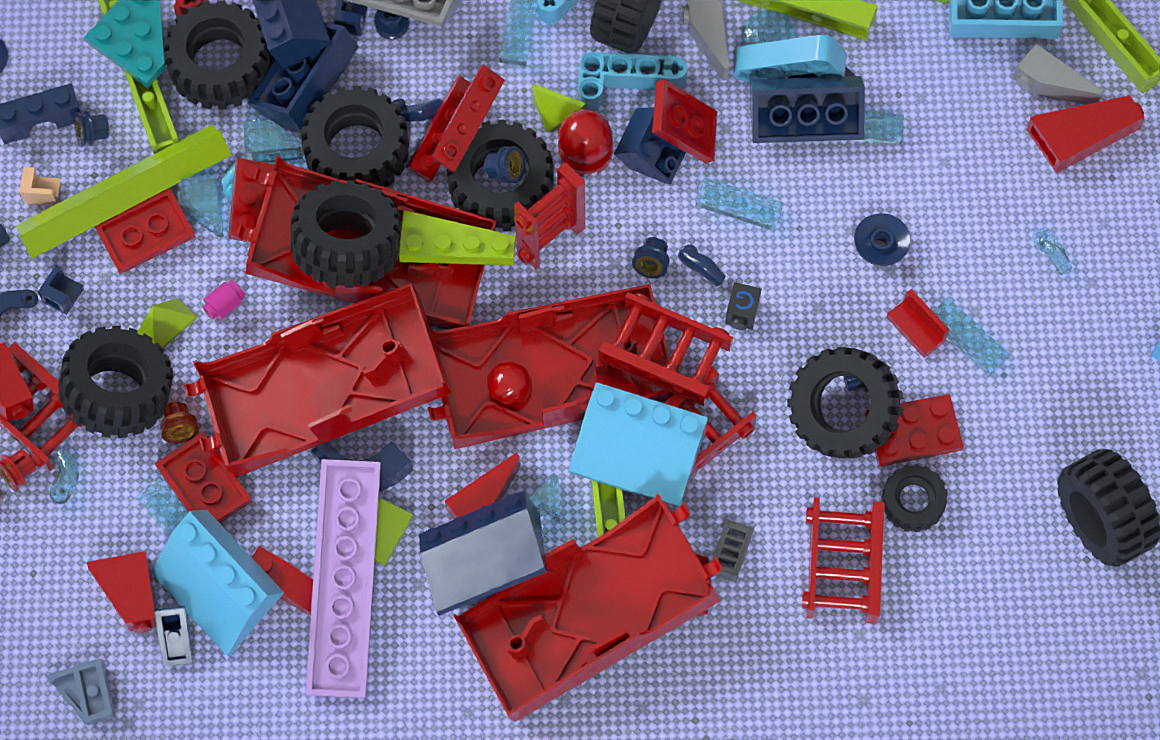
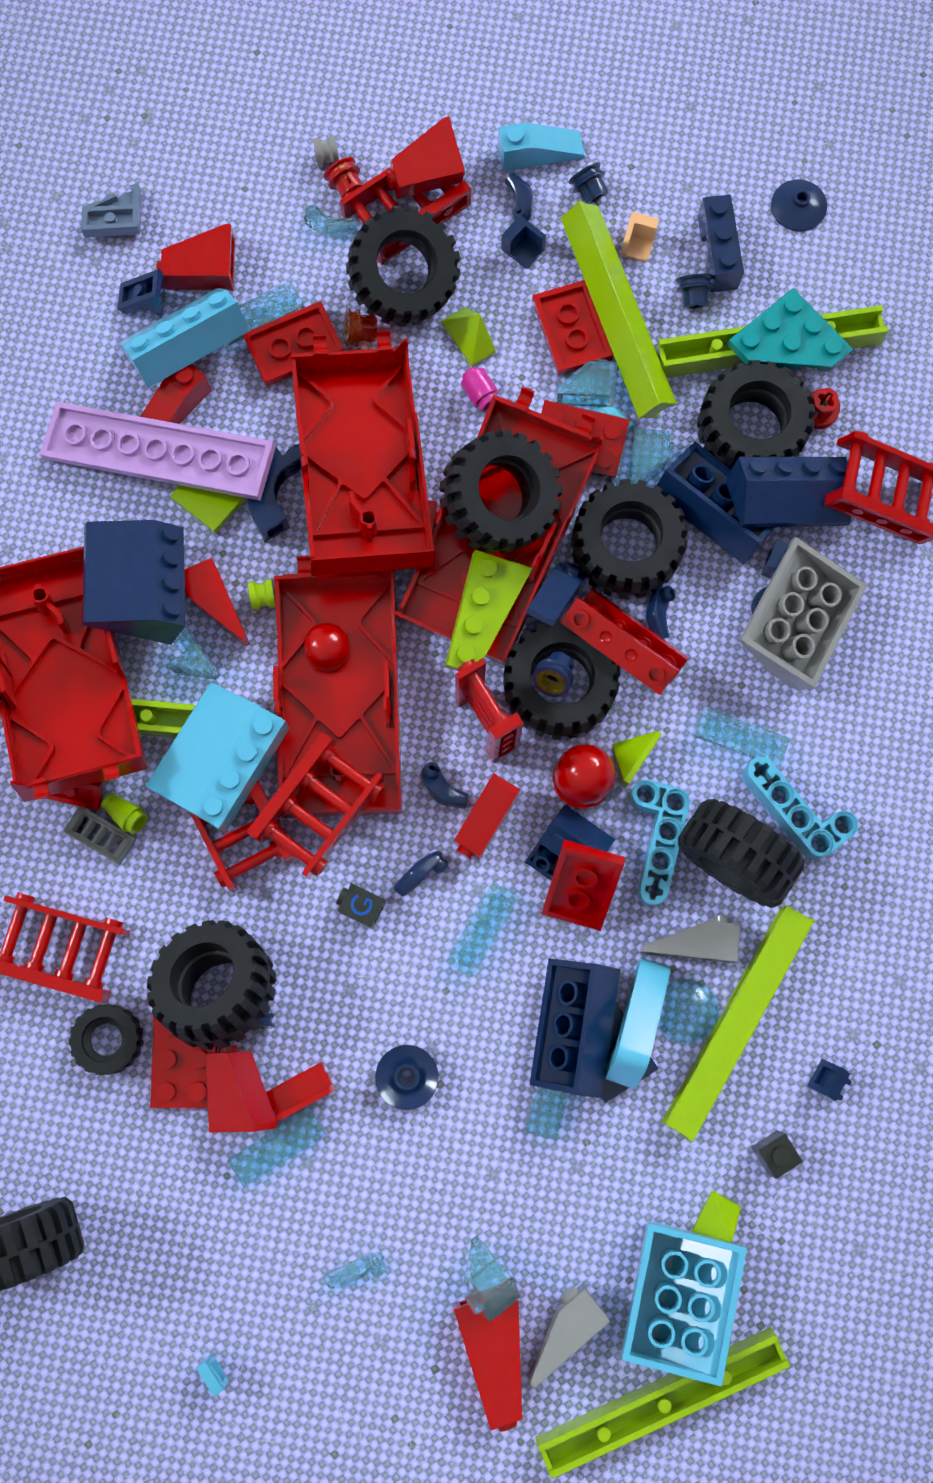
camera: 100 degrees right, 10 degrees up
dark blue piece [632,237,670,279] -> none
none -> lime cone [101,793,148,834]
none -> red slope [206,1045,277,1133]
none -> lime wheel [248,579,276,611]
none -> dark blue arm [420,762,469,809]
none -> red slope [454,773,520,860]
none -> clear light blue slope [464,1235,521,1322]
none -> dark blue slope [526,563,586,627]

